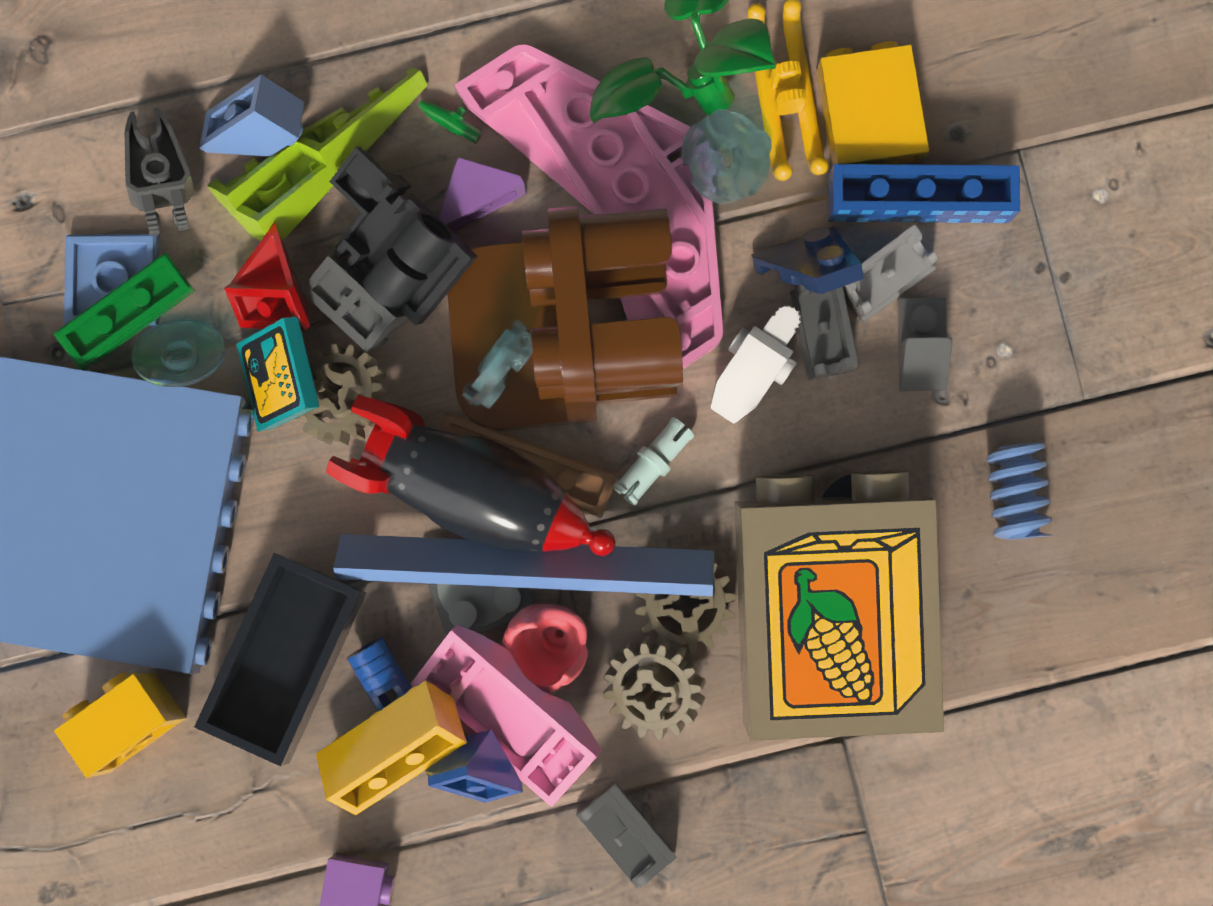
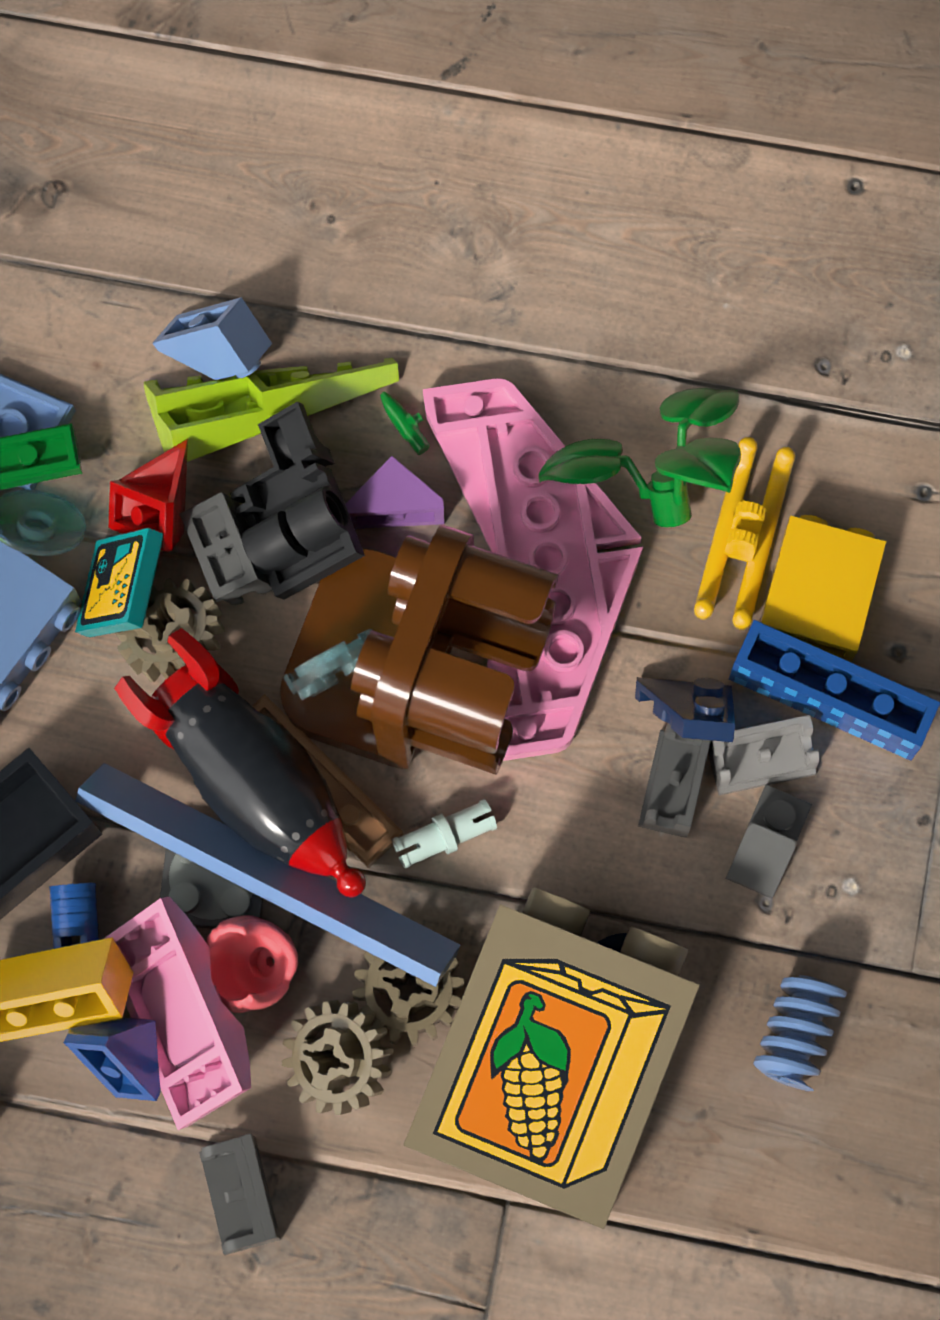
camera: 25 degrees right, 10 degrees down
dark grey hinge [124,108,194,236] -> none
clear light blue plate [682,109,772,204] -> none
white hinge [711,305,801,424] -> none

